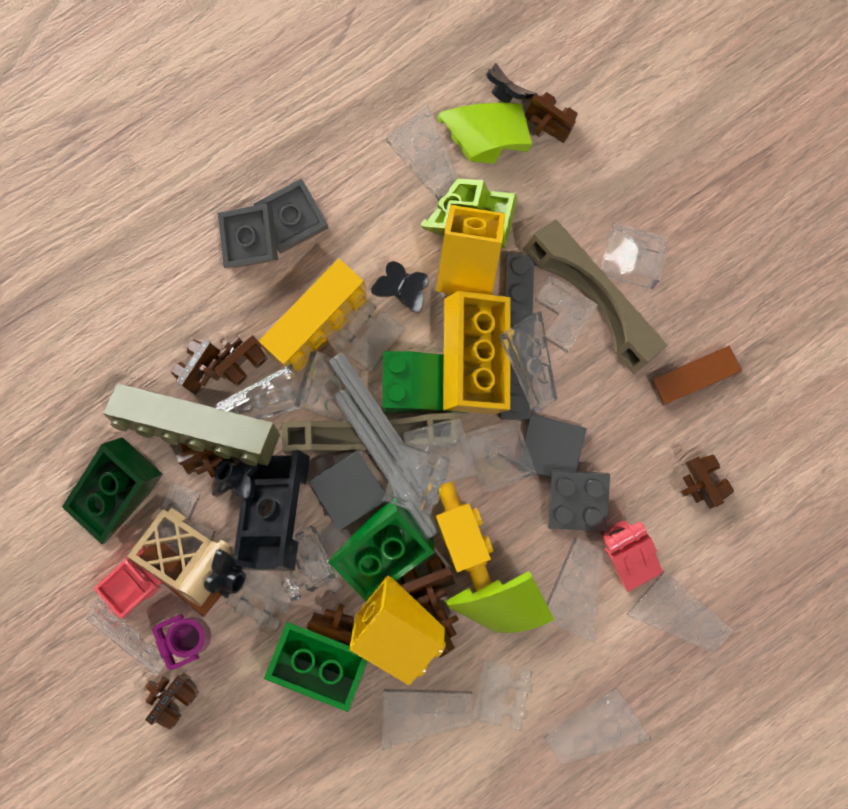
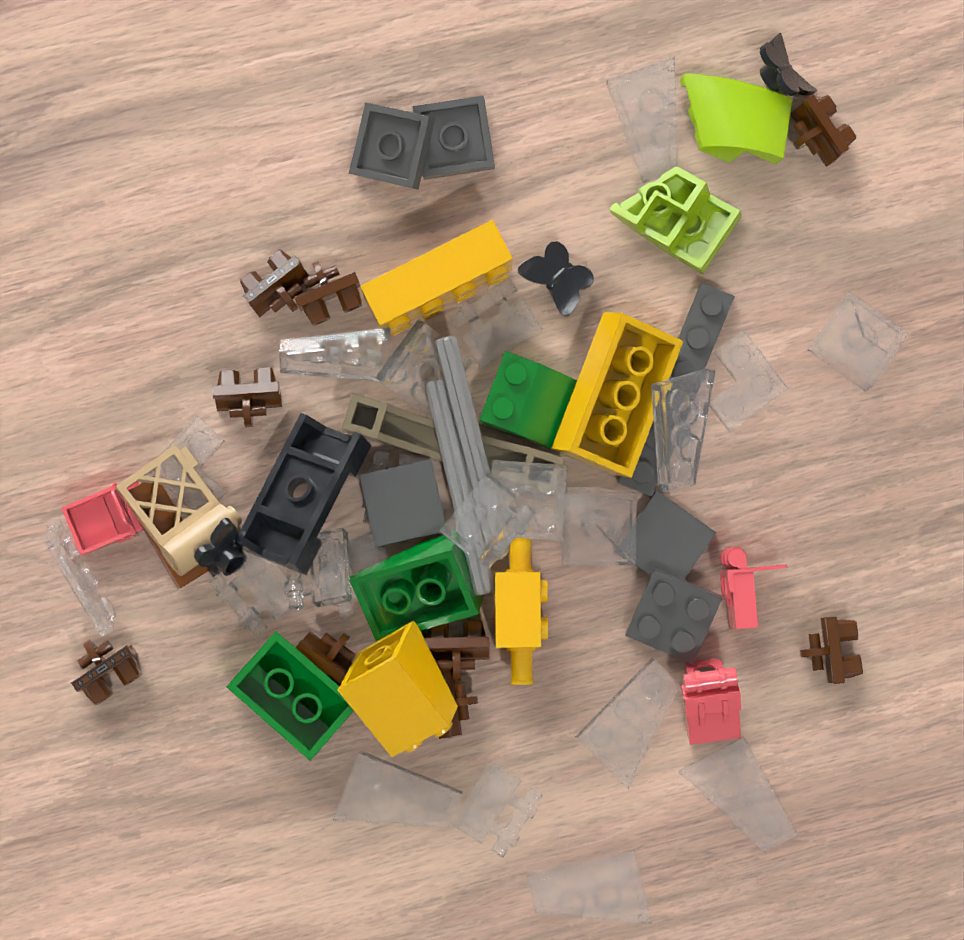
camera: 15 degrees right, 5 degrees up
dark green slope [62,437,163,544] -> none
brick [103,383,280,466] -> none
magenta piece [153,614,211,670] -> none
black animal [212,457,258,500] -> none
yellow slope [436,205,505,295] -> none
lime slope [446,571,555,633] -> none
dark tan arch [523,220,668,375] -> none
dark orange tile [651,345,742,406] -> none
none -> coral piece [720,547,788,629]

